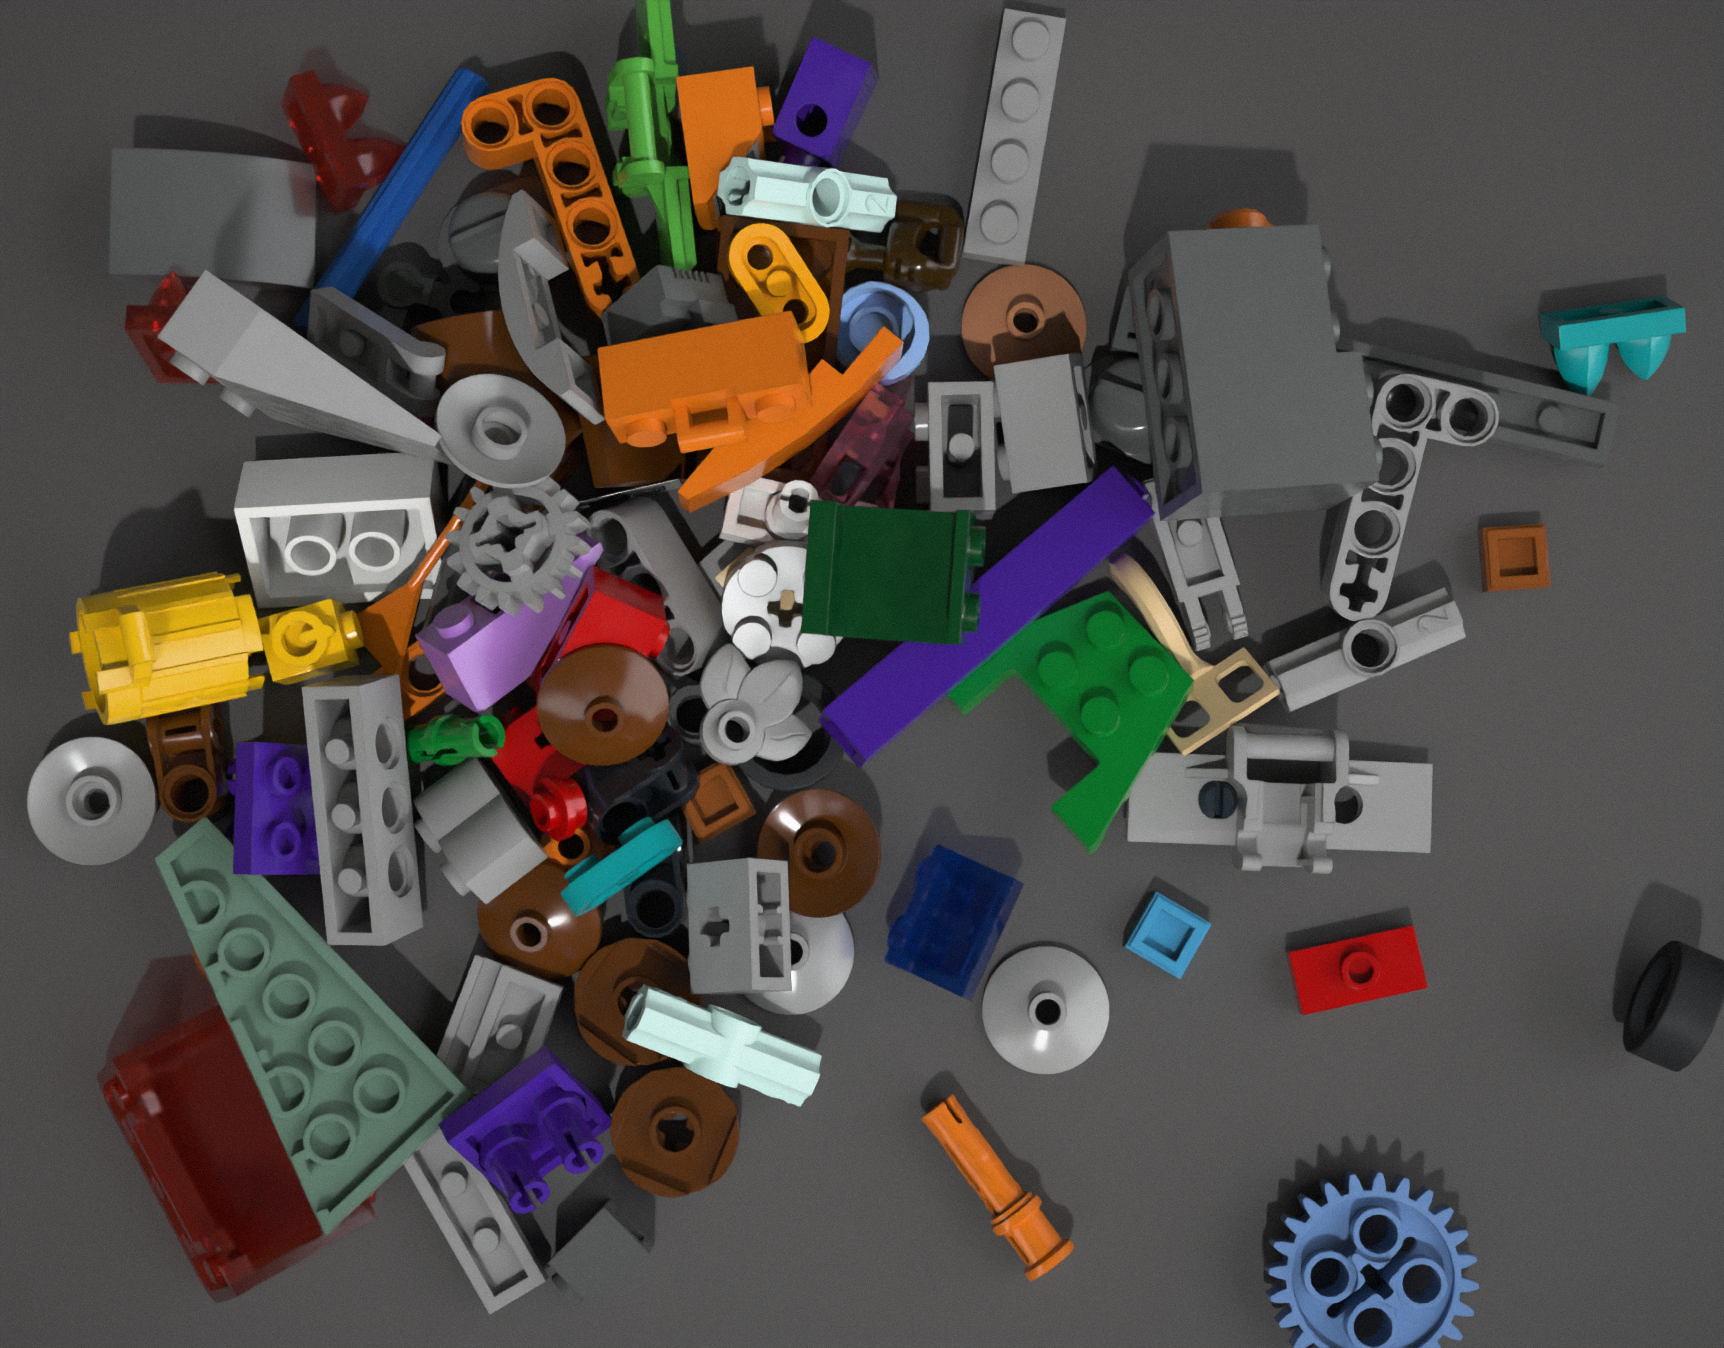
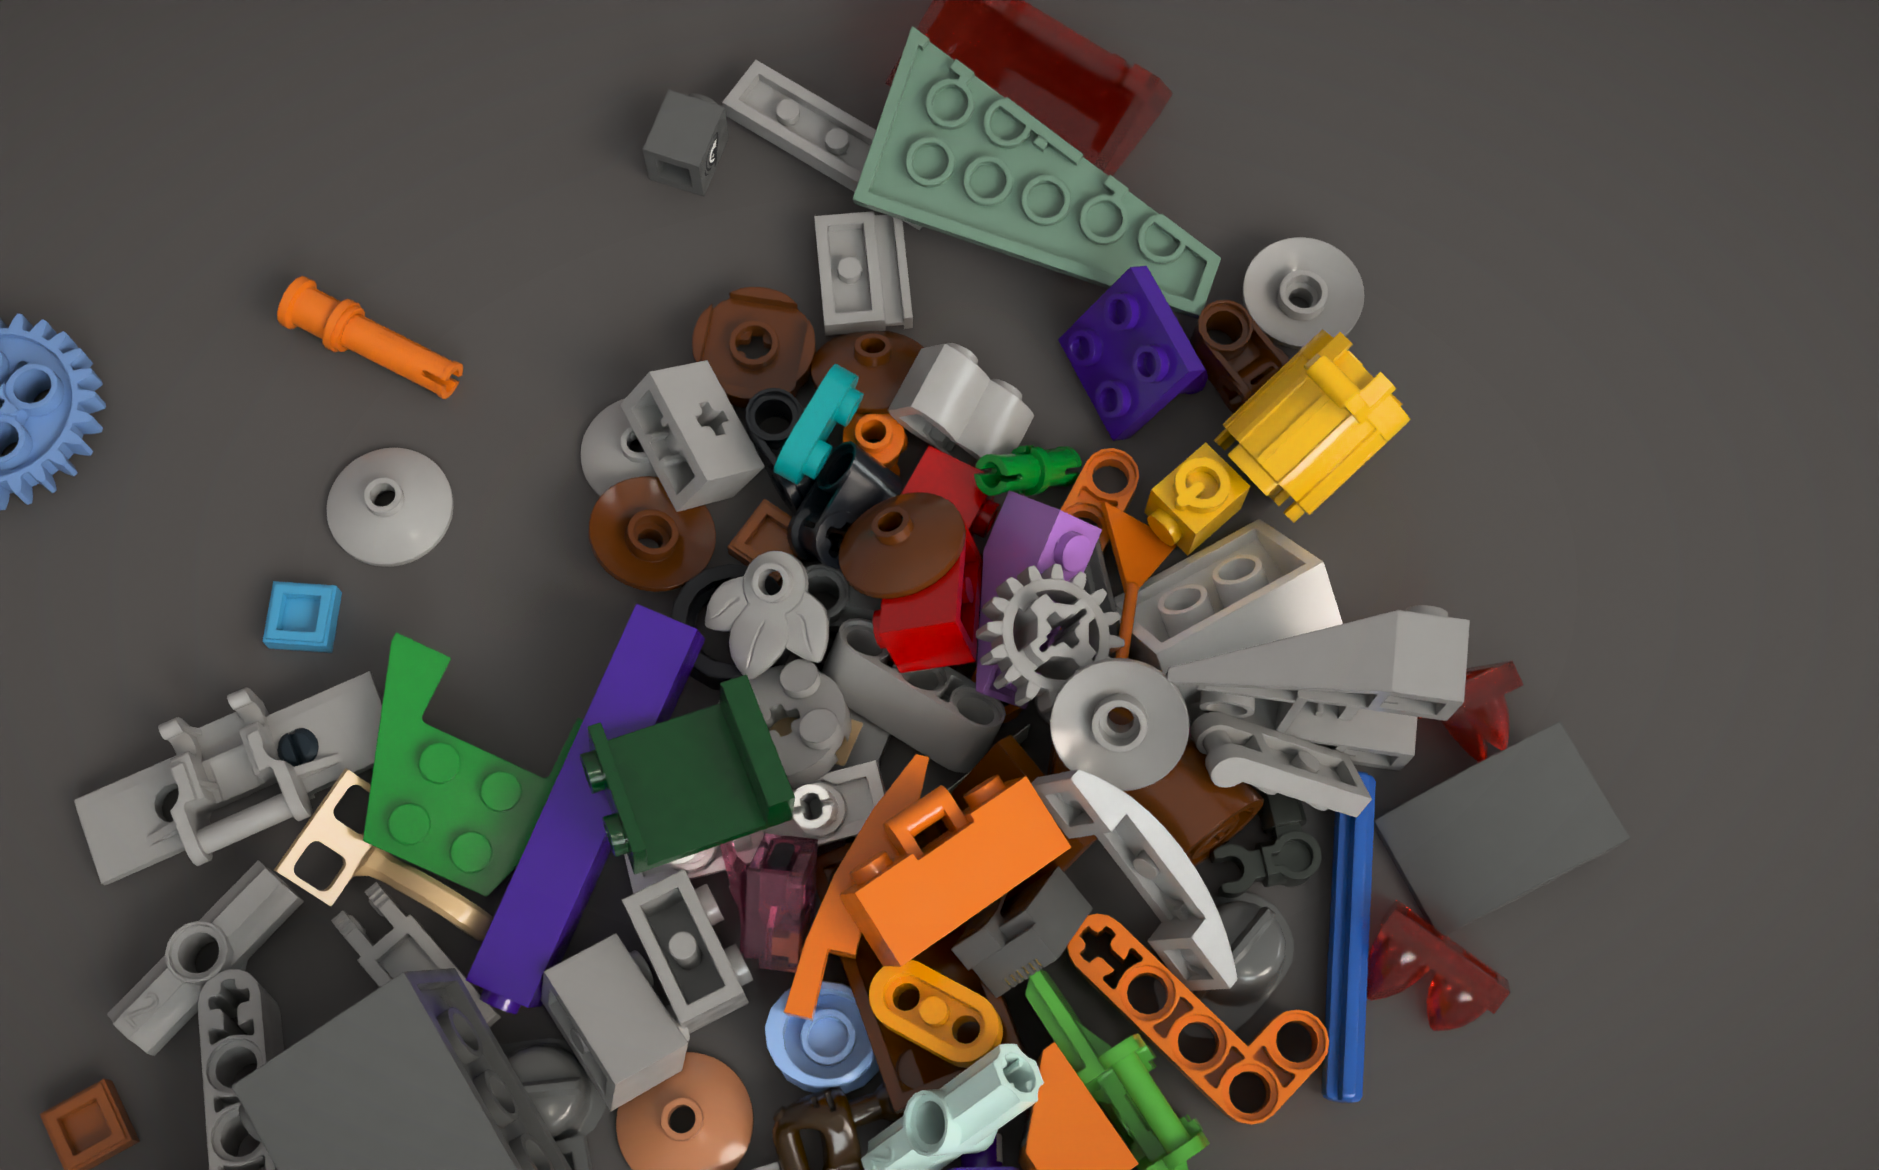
camera: 155 degrees right, 15 degrees down
light grey brick [302,674,423,946] -> none
dark purple plate [438,1046,612,1214] -> none
red plate [530,775,587,841] -> none
reddish brown plate [610,1065,741,1198] -> none
light aqua piece [622,984,822,1107] -> none
clear blue bracket [885,844,1024,1001] -> none
red plate [1285,925,1428,1015] -> none

